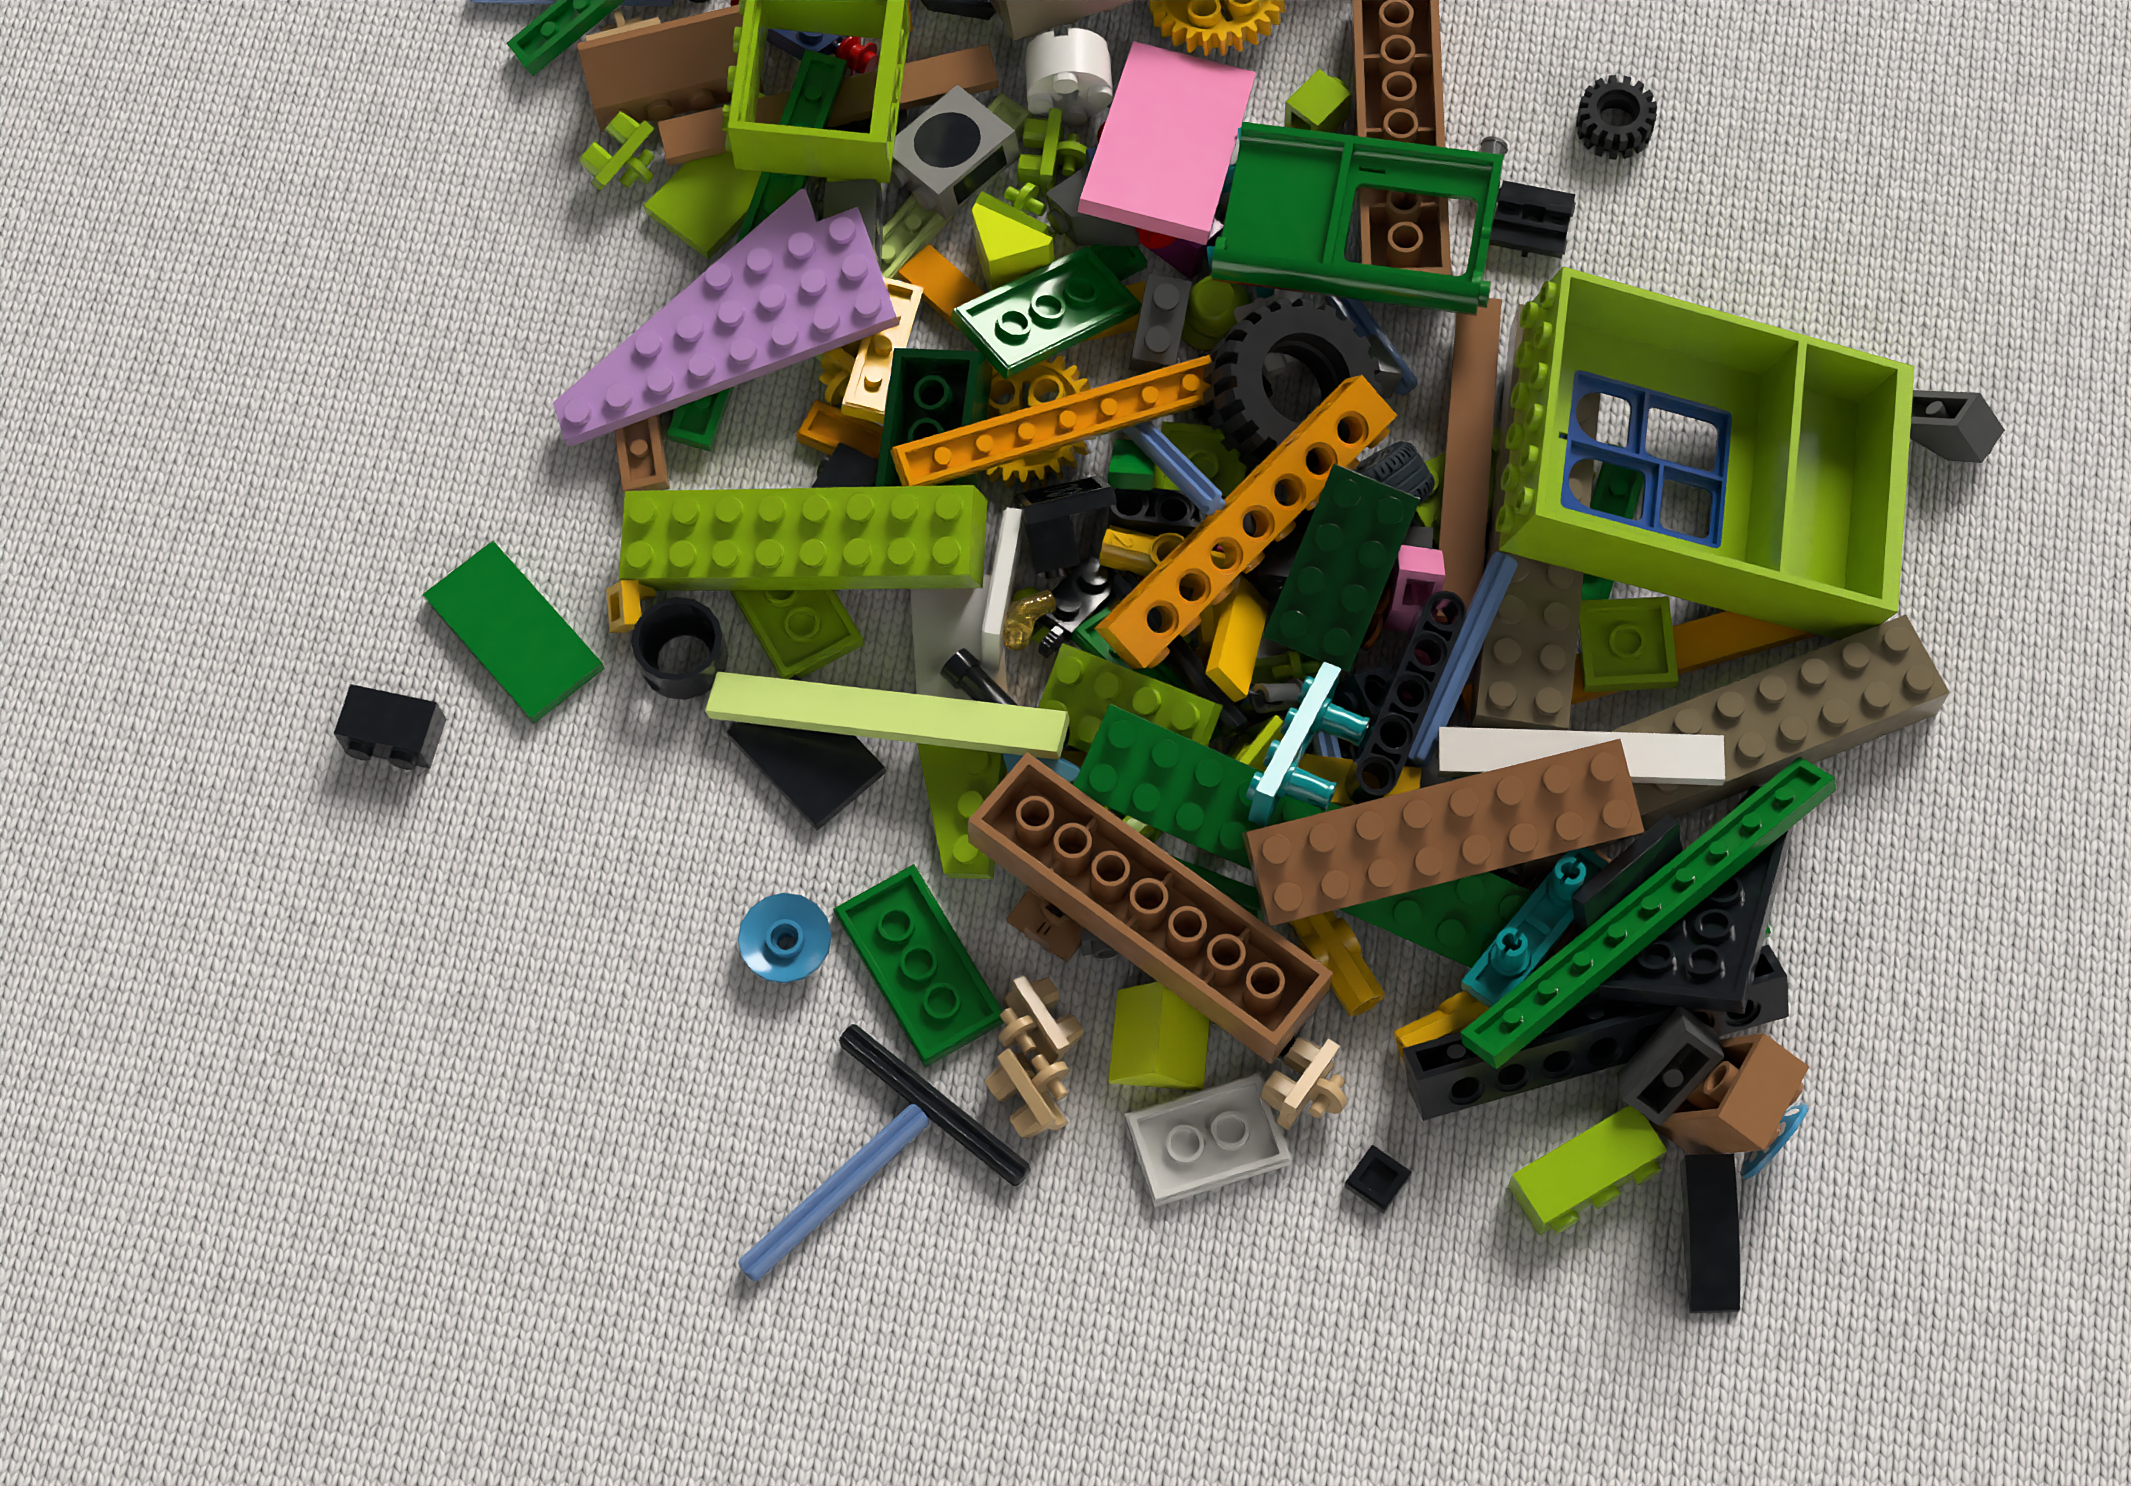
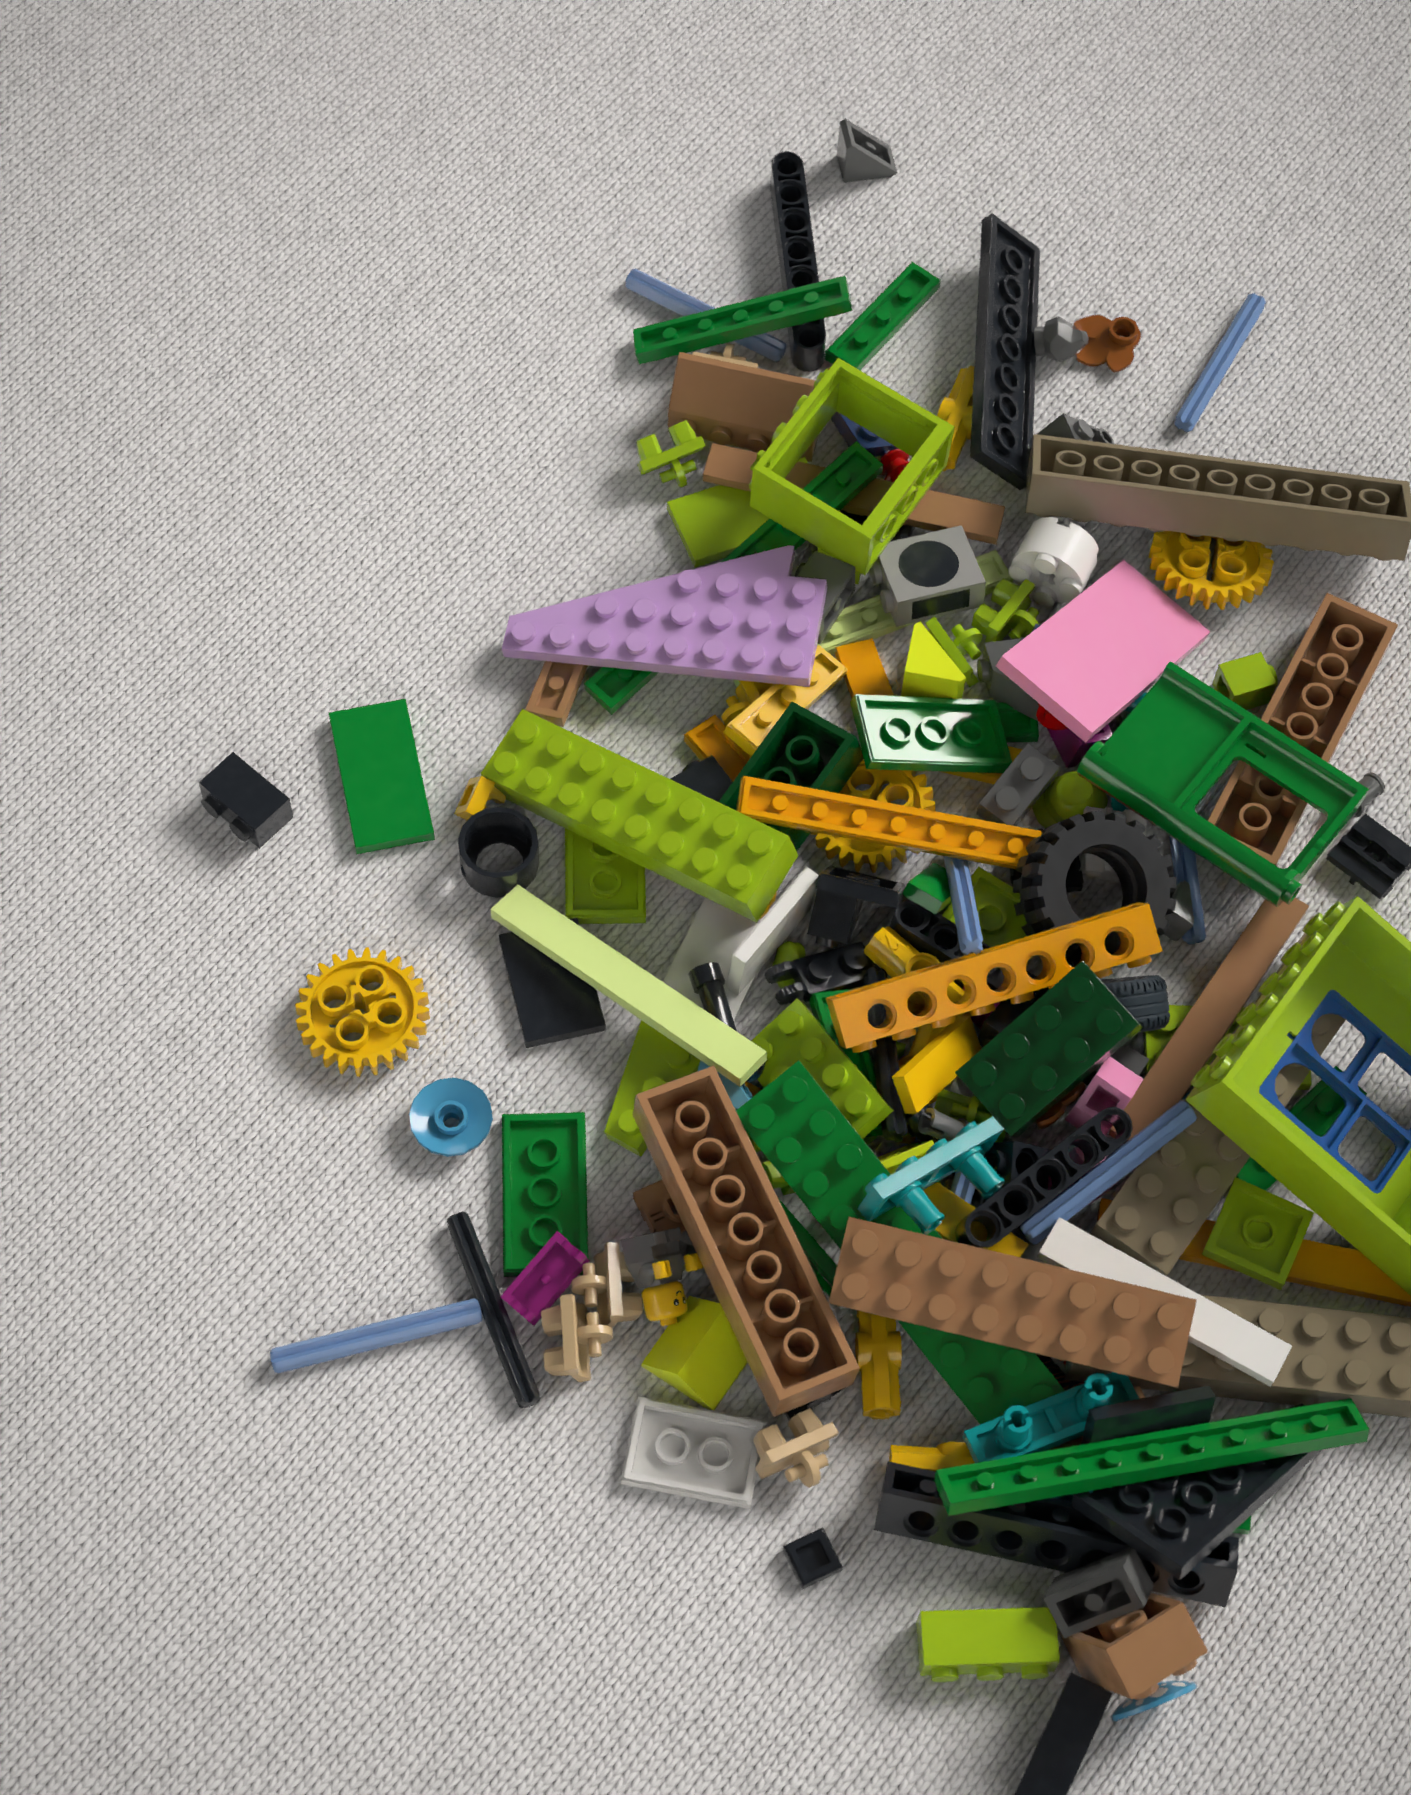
camera: 20 degrees right, 5 degrees down
clear yellow arm [1002,590,1056,651] -> none
none -> yellow gear [295,947,430,1077]
none -> magenta hinge [500,1231,590,1326]
none -> piece [621,1227,703,1326]

